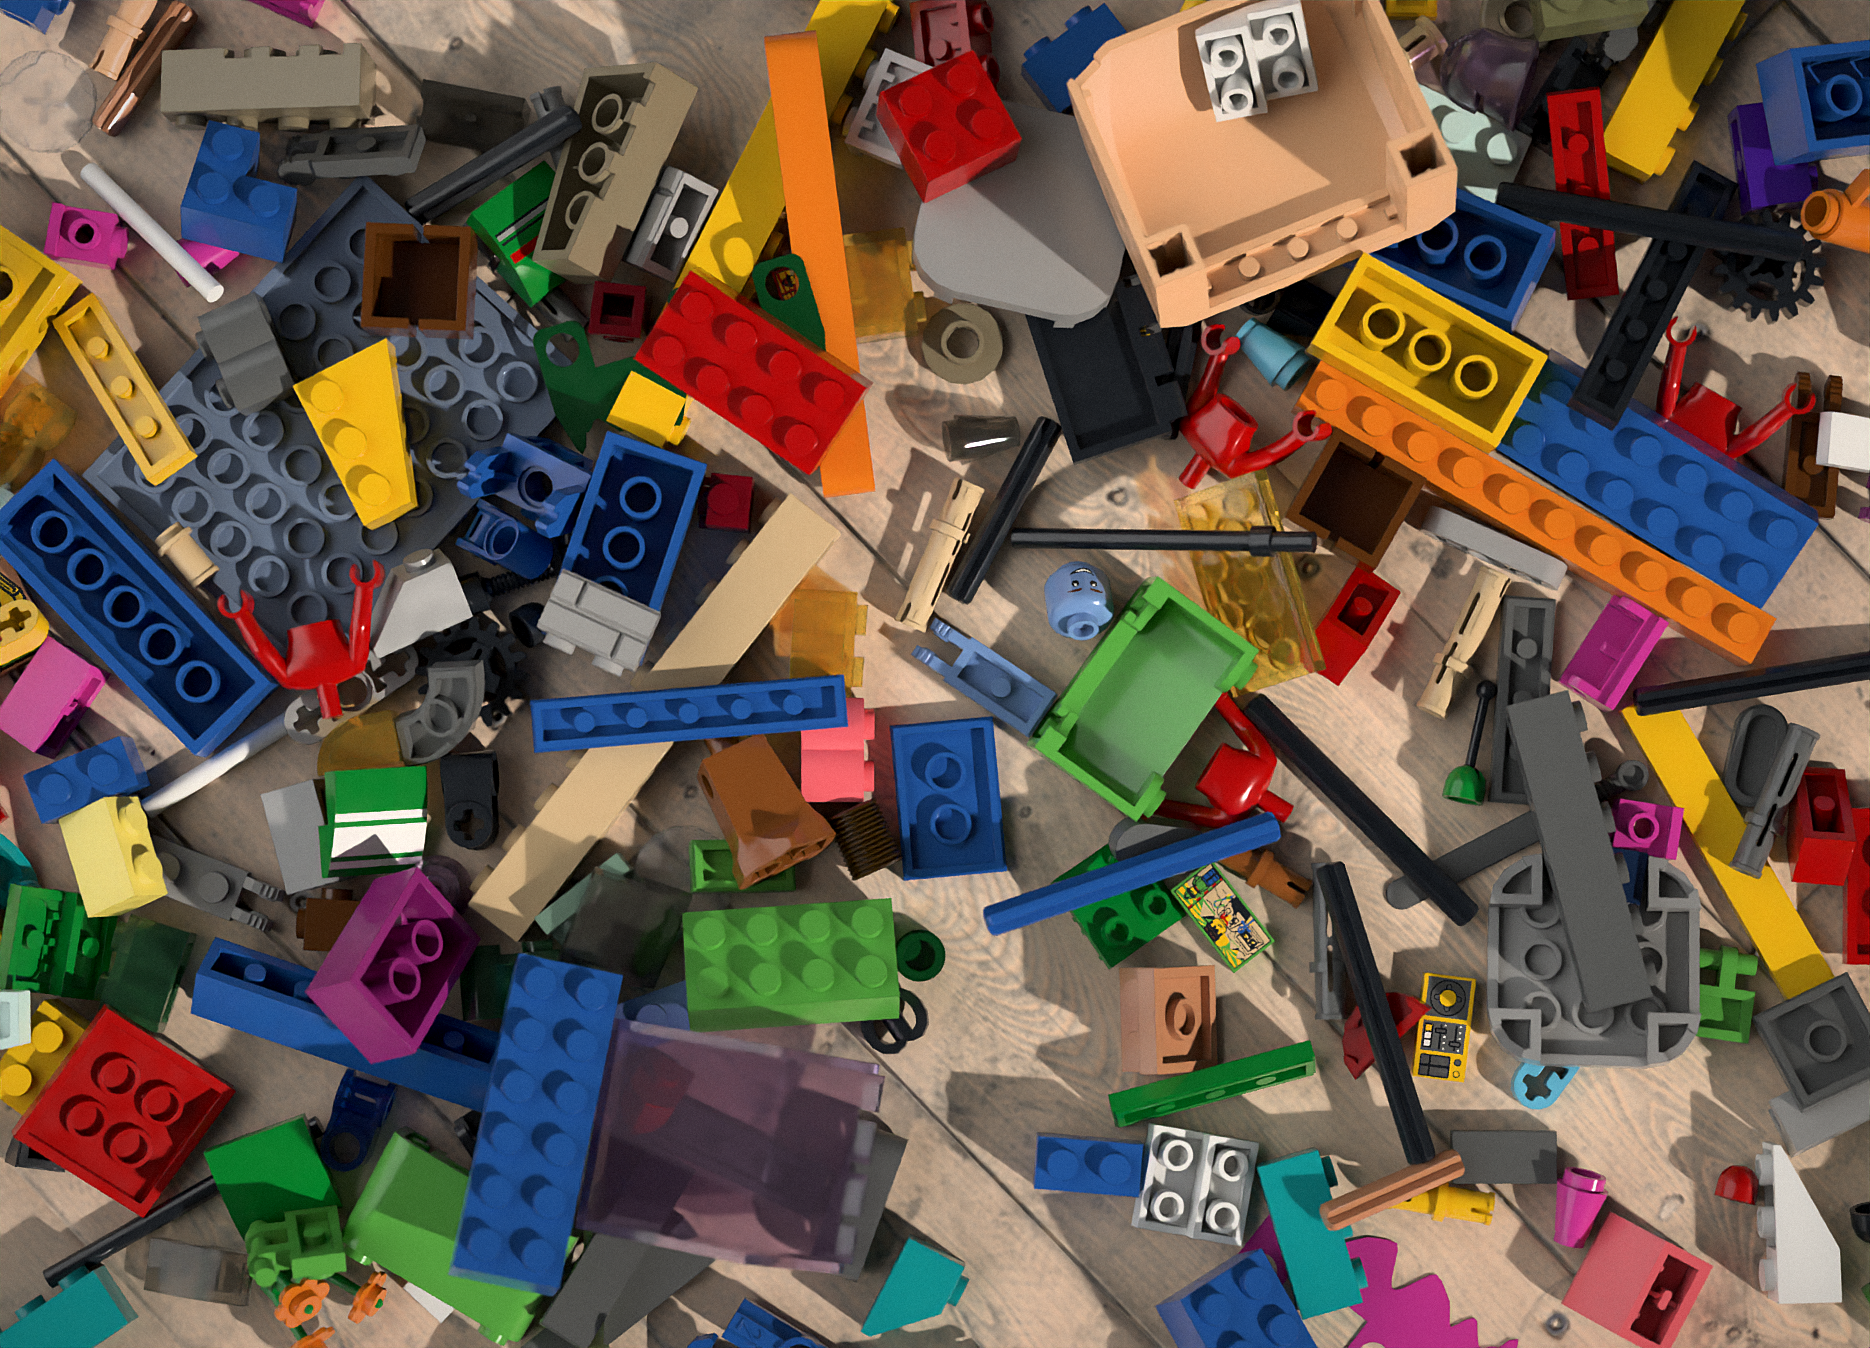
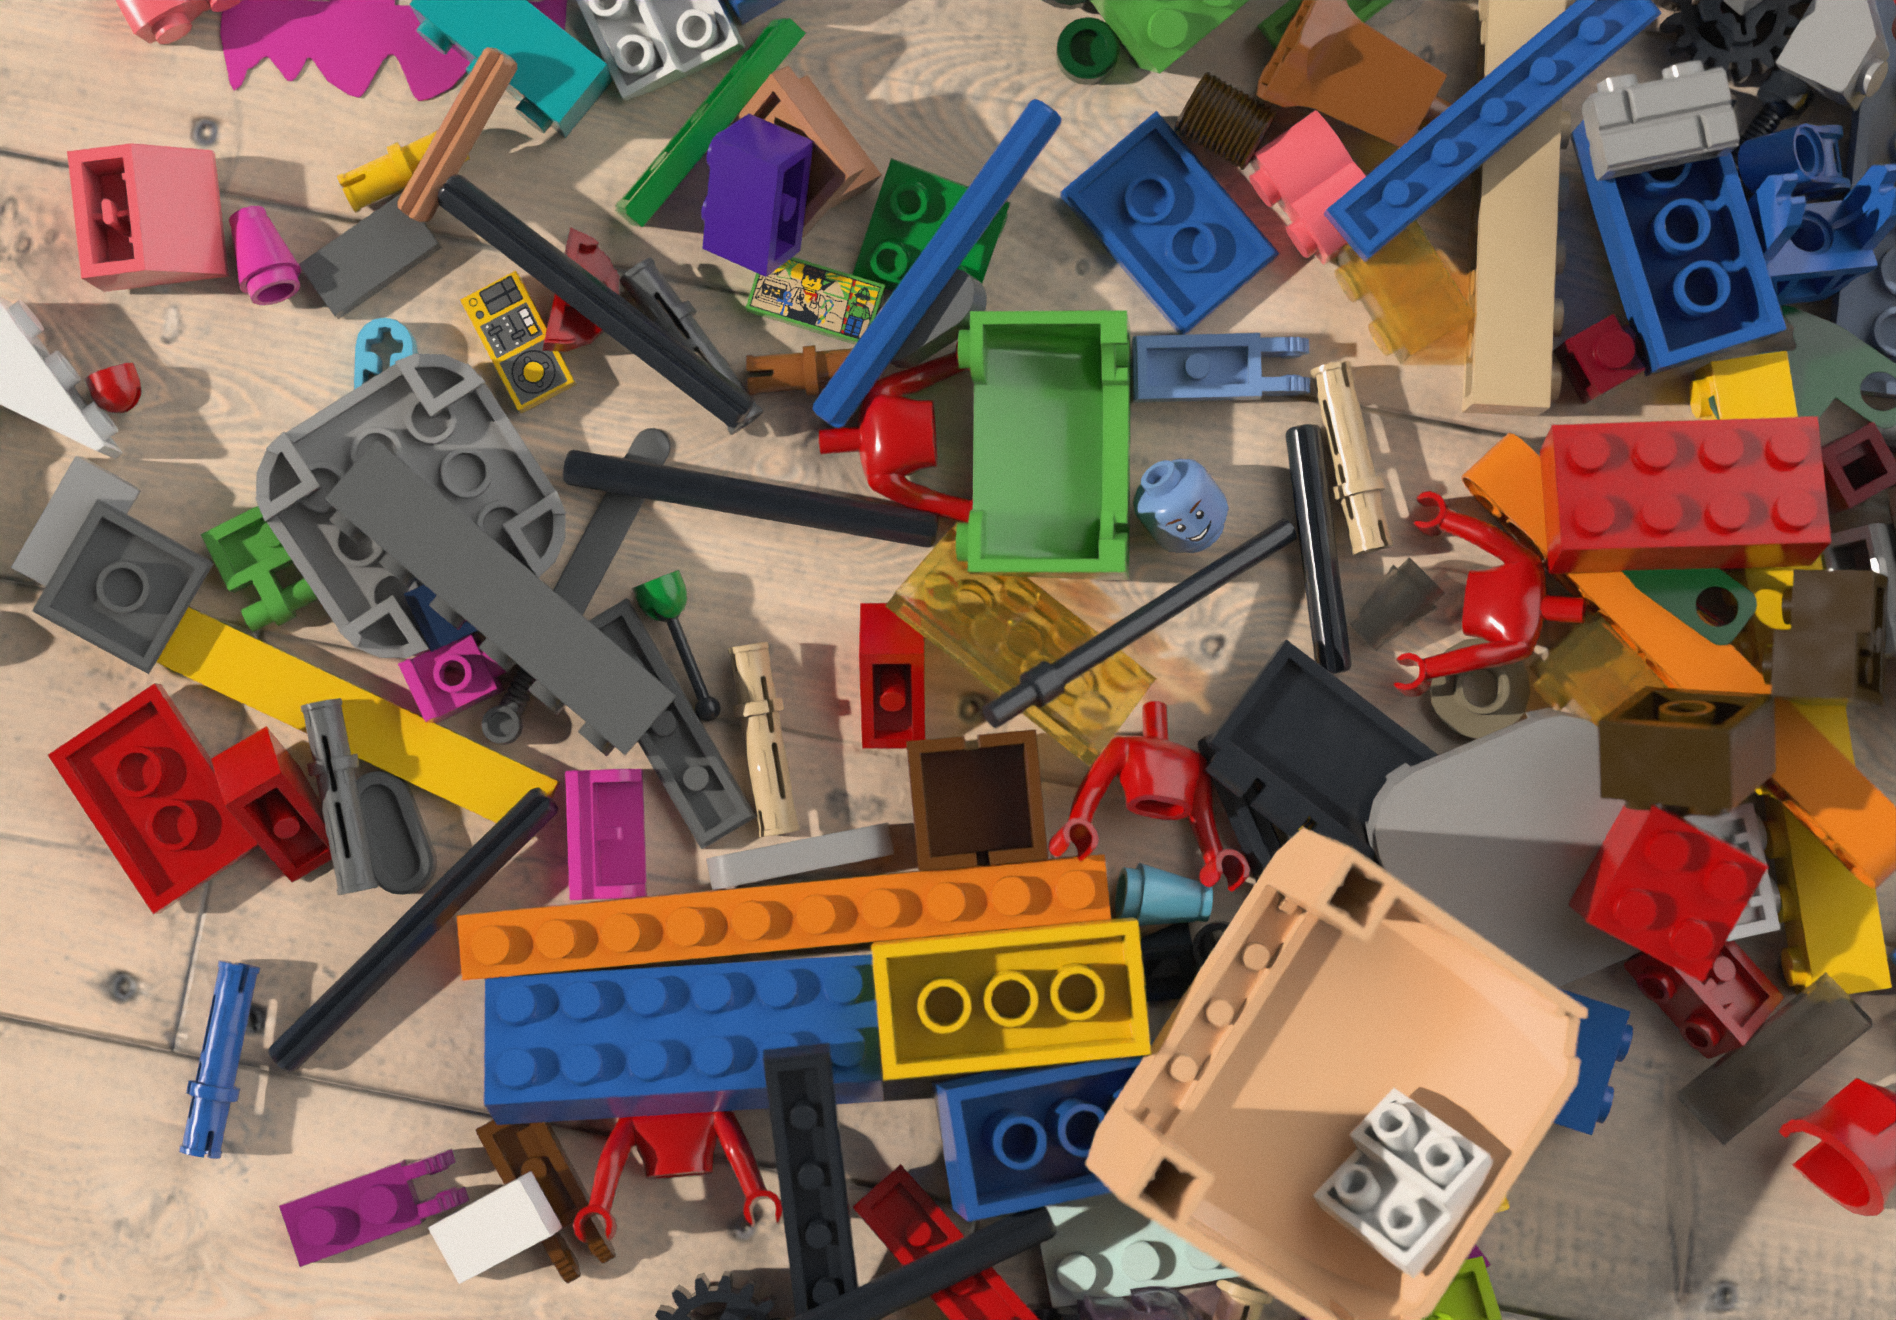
camera: 140 degrees right, 0 degrees up
none -> dark purple brick [701,113,814,277]
none -> red piece [1393,491,1586,697]
none -> dark brown brick [1598,686,1776,817]
none -> dark brown brick [1762,570,1889,708]

